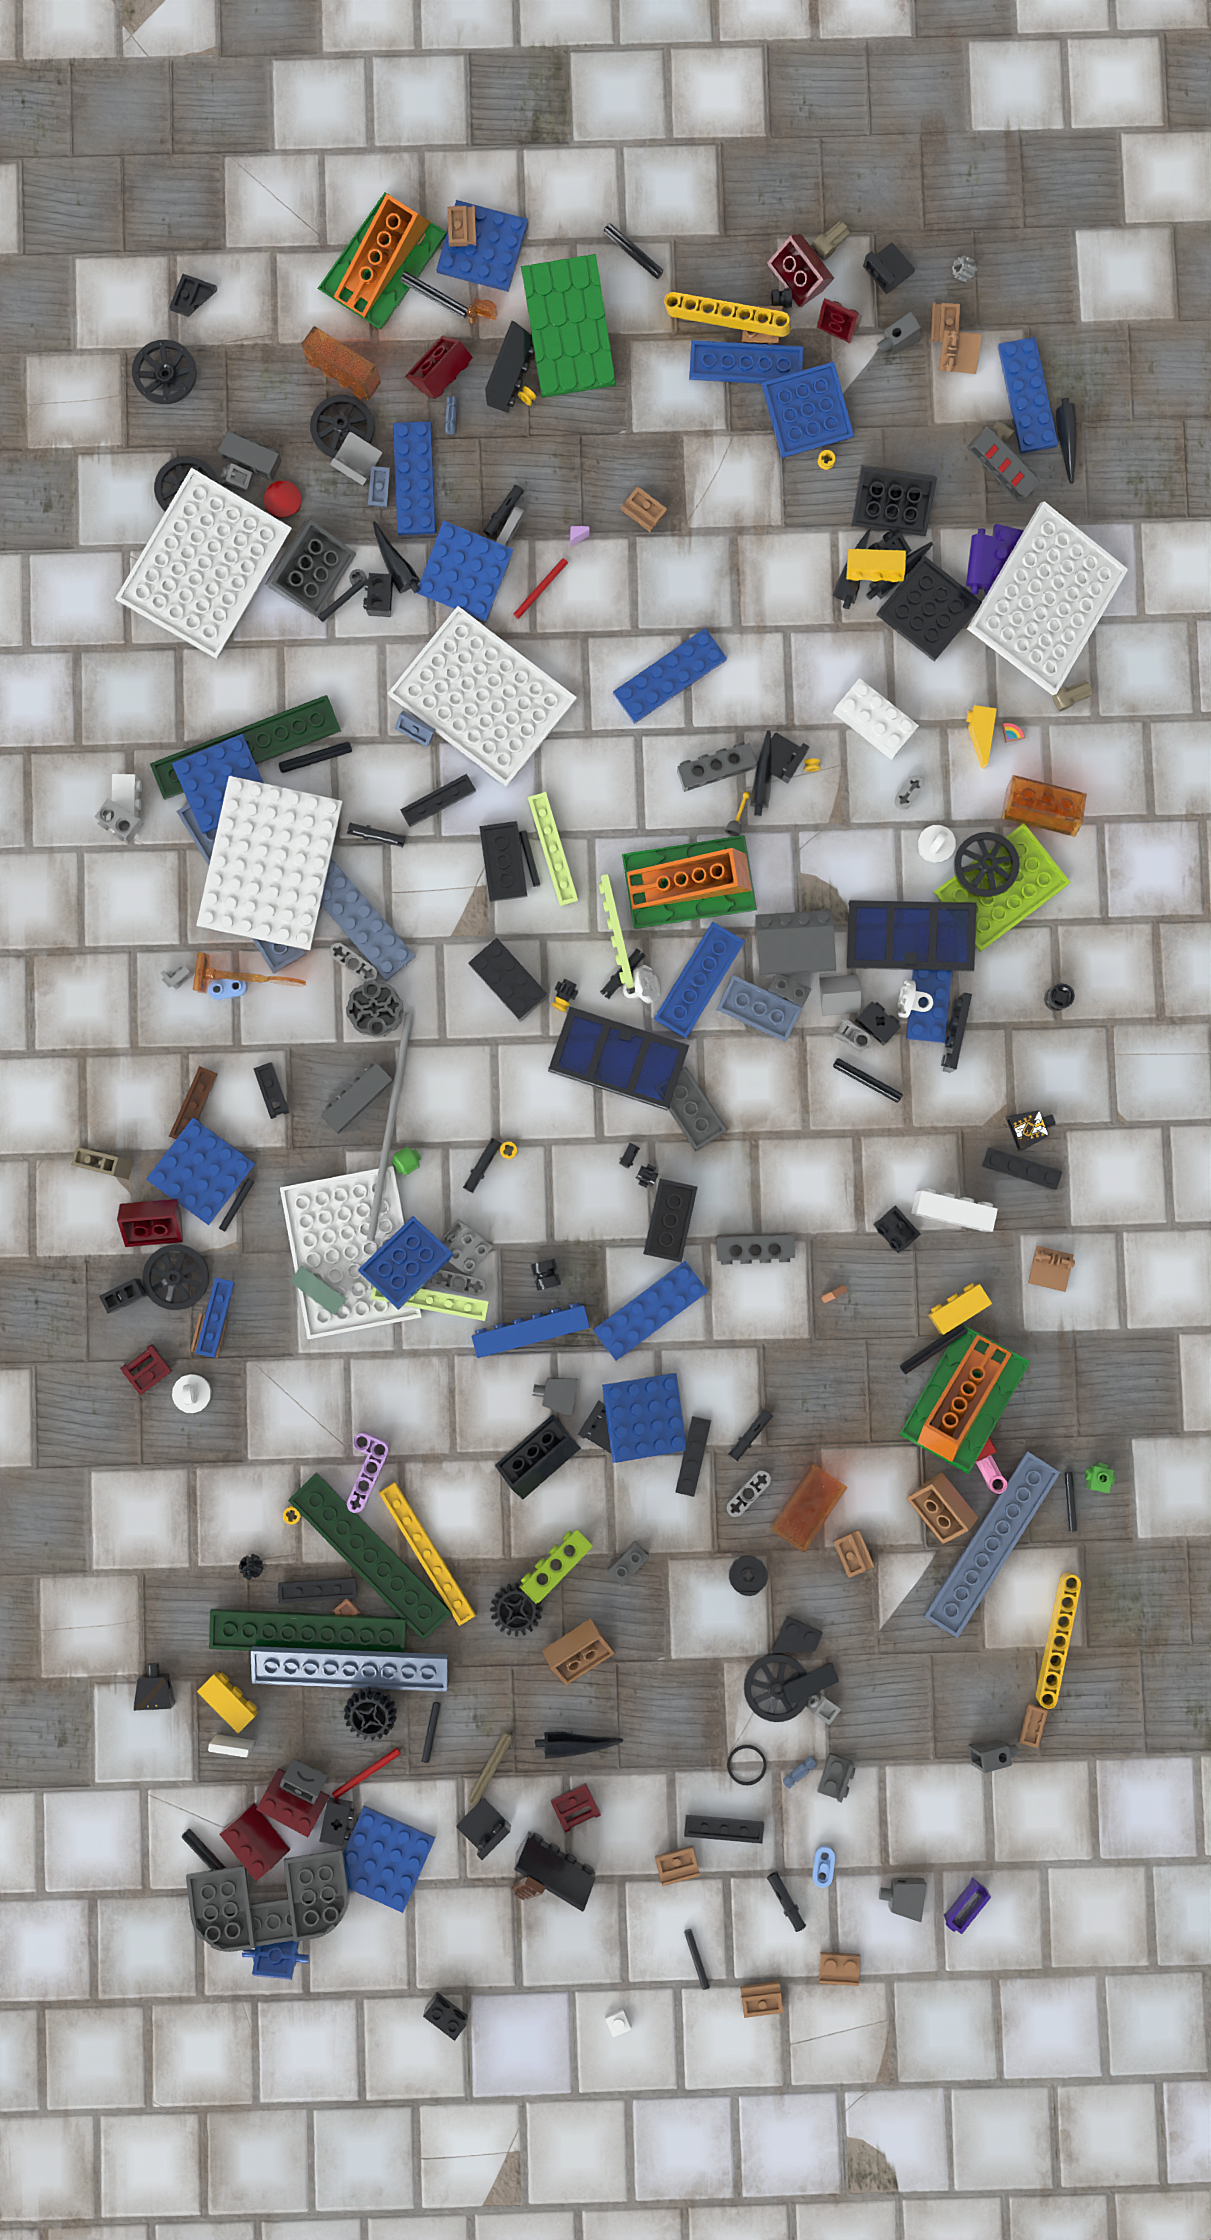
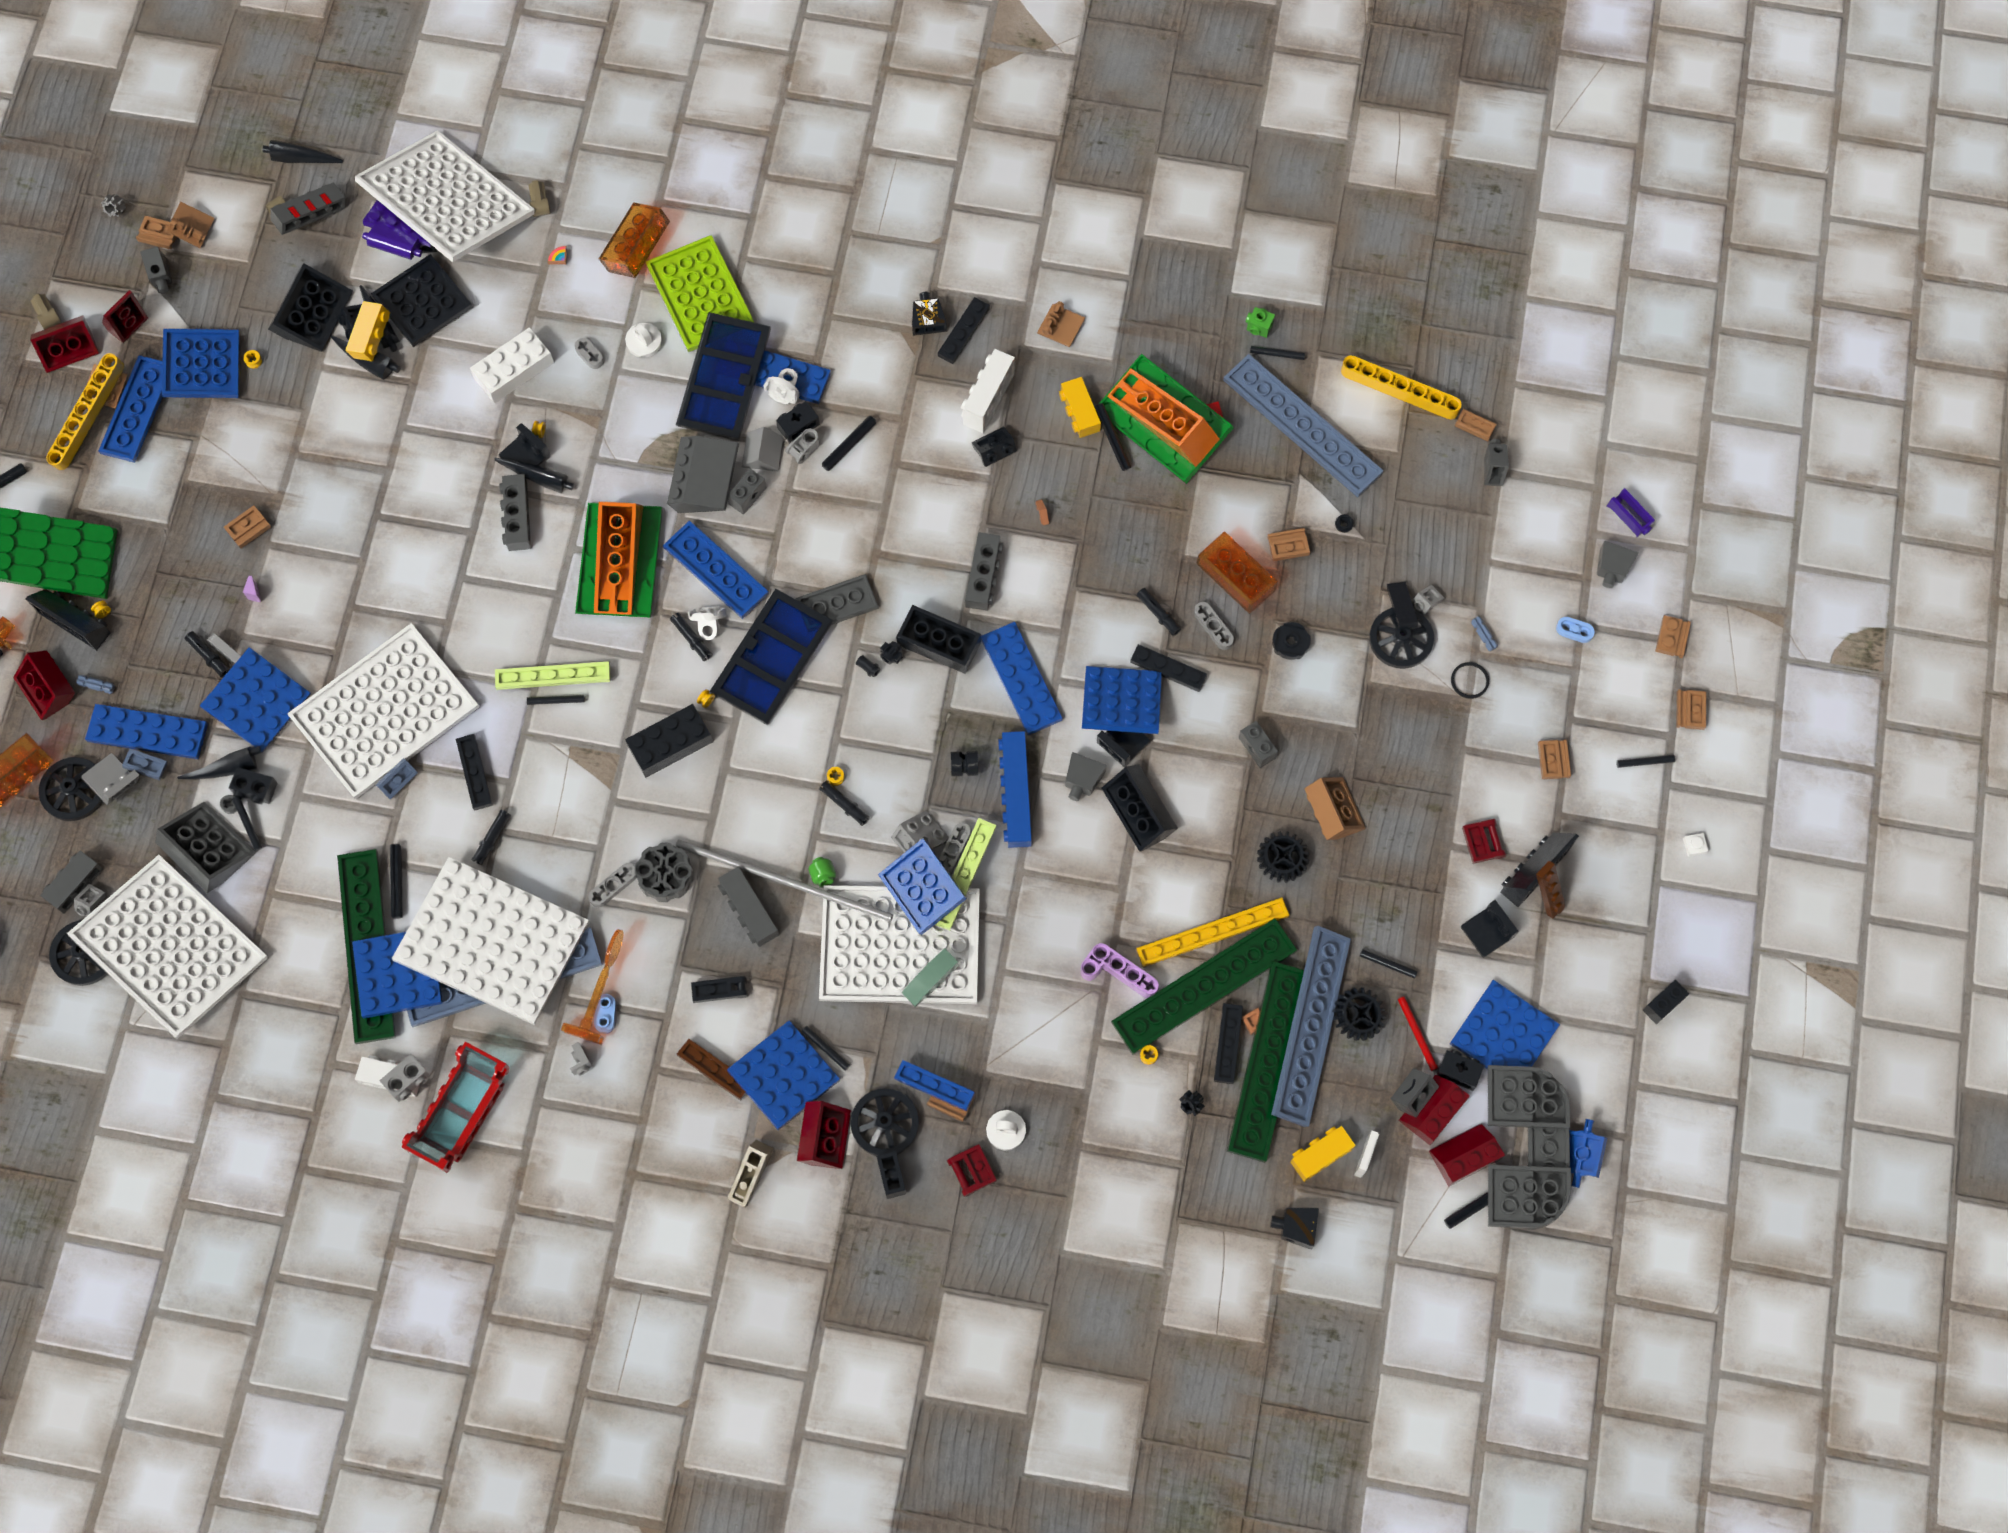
camera: 75 degrees left, 15 degrees down
red dish [264,481,301,518] -> none
sand blue plate [321,858,415,981] -> none
dark tan axle [468,1732,513,1805] -> none
black plate [479,821,528,902] -> none
red bar [513,558,568,619] -> none
lime brick [519,1530,593,1604] -> none
black piece [535,1732,623,1759] -> none
black gear [554,979,578,1002] -> none
yellowish green plate [598,874,634,989] -> none
blue plate [613,628,727,724] -> none
black plate [684,1815,764,1844] -> none
sand blue plate [717,975,802,1043] -> none
hinge [725,792,750,836] -> none
black pin [767,1871,806,1932] -> none
black wheel [771,288,792,308] -> none
black wing [772,1616,823,1653] -> none
dark grey bracket [817,1753,855,1803] -> none
black bracket [863,243,915,294] -> none
medium nougat slope [906,1472,979,1544] -> none
black plate [941,993,972,1073] -> none
black wheel [954,832,1020,897] -> none
yellow slope [966,705,997,769] -> none
bright pink piece [976,1455,1007,1494] -> none
blue plate [998,337,1058,454] -> none
black wheel [1044,983,1075,1011] -> none
none -> windscreen [402,1042,510,1173]
none -> black plate [1335,514,1354,533]

